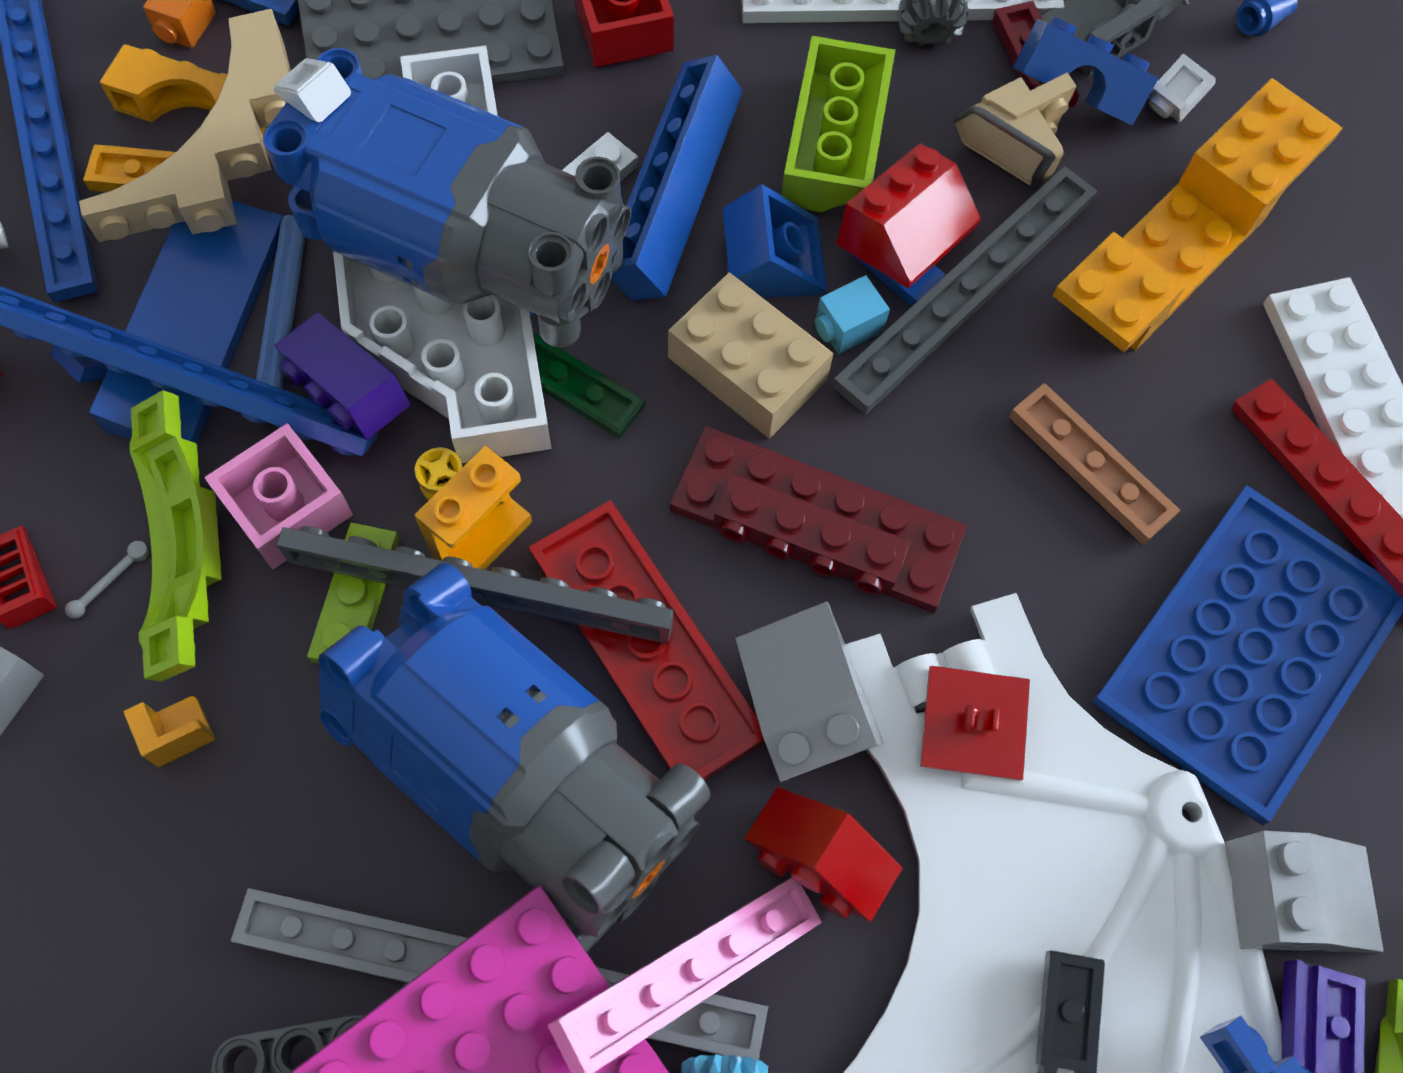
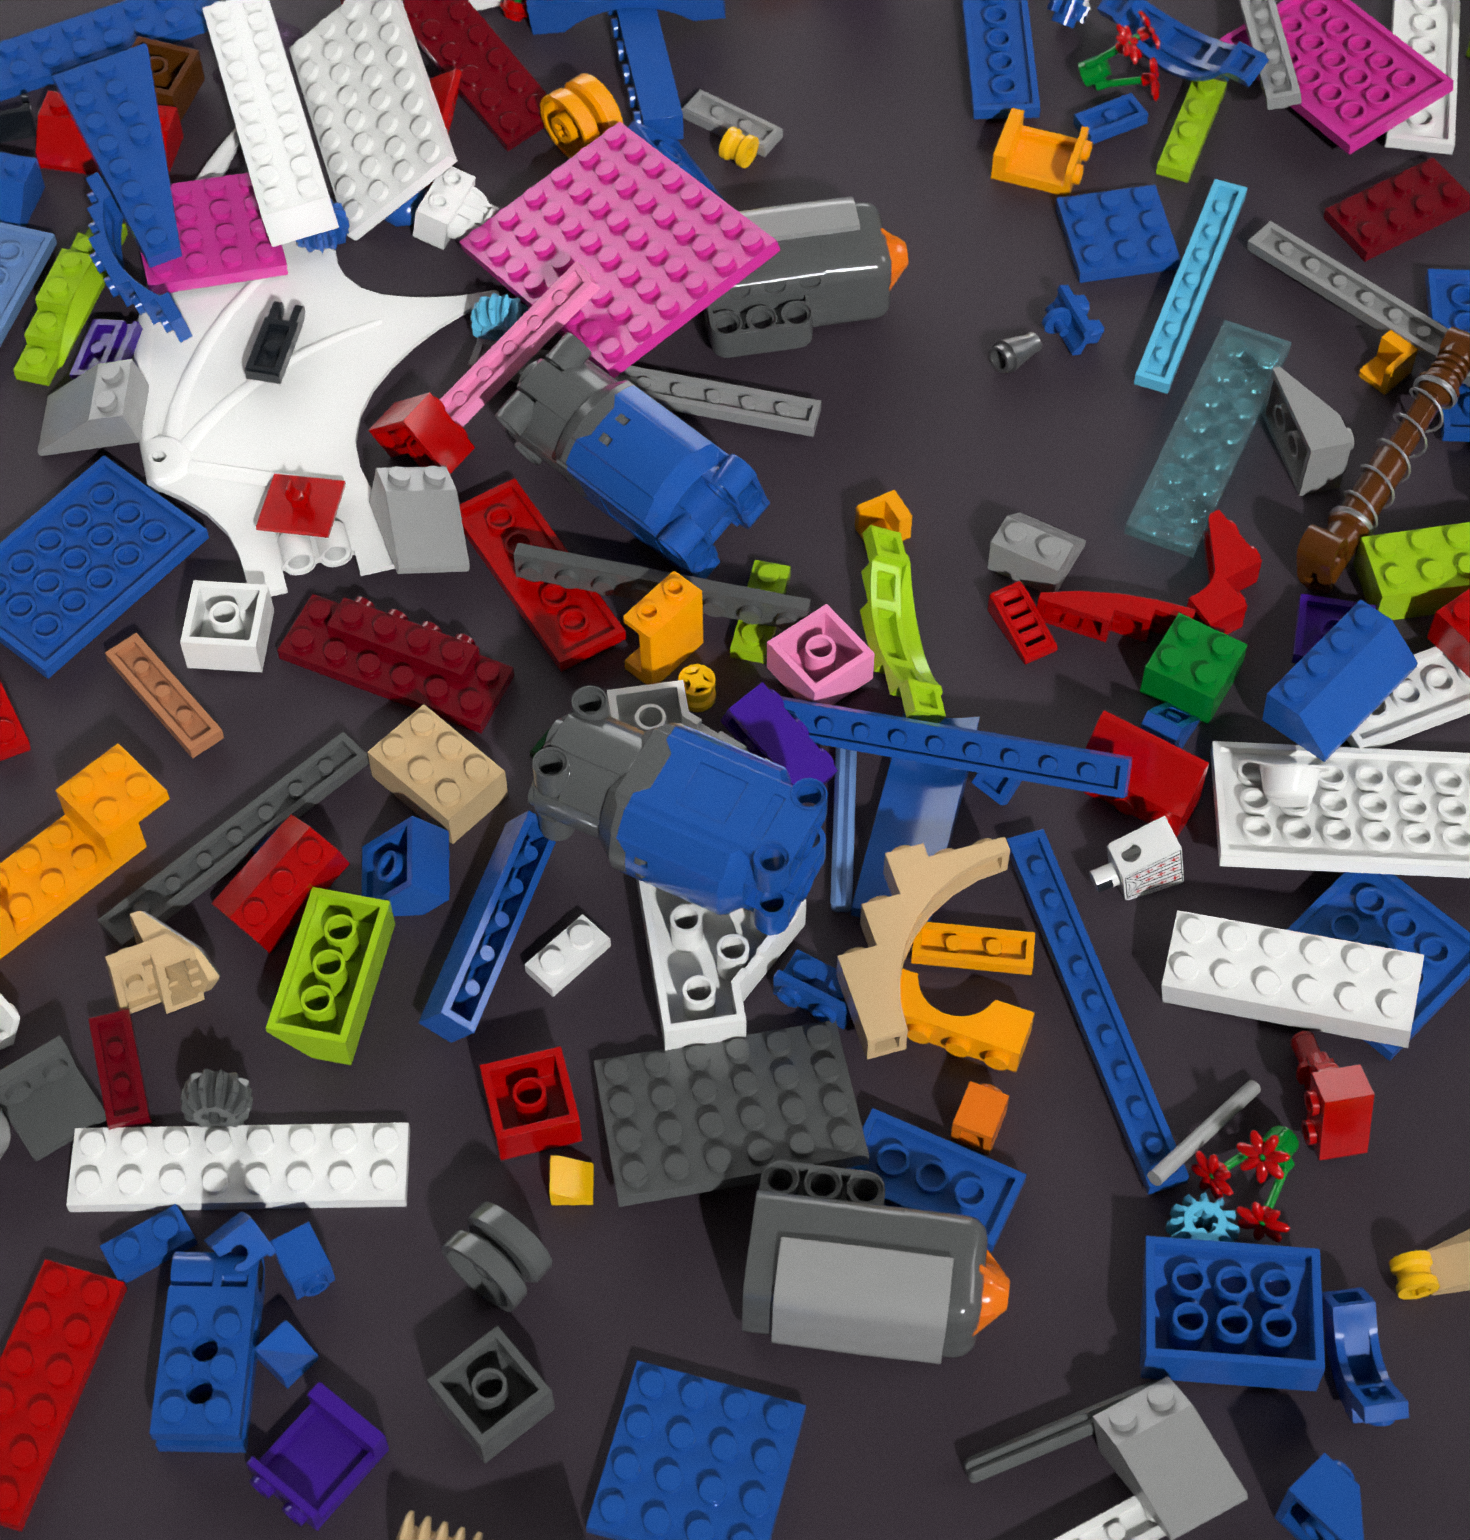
camera: 175 degrees left, 10 degrees down
light grey hinge [65,541,149,619] -> none
white slope [273,58,351,122] -> none
medium azure brick [815,275,890,355] -> none
blue arch [1013,16,1159,126] -> none
none -> white brick [180,580,274,672]

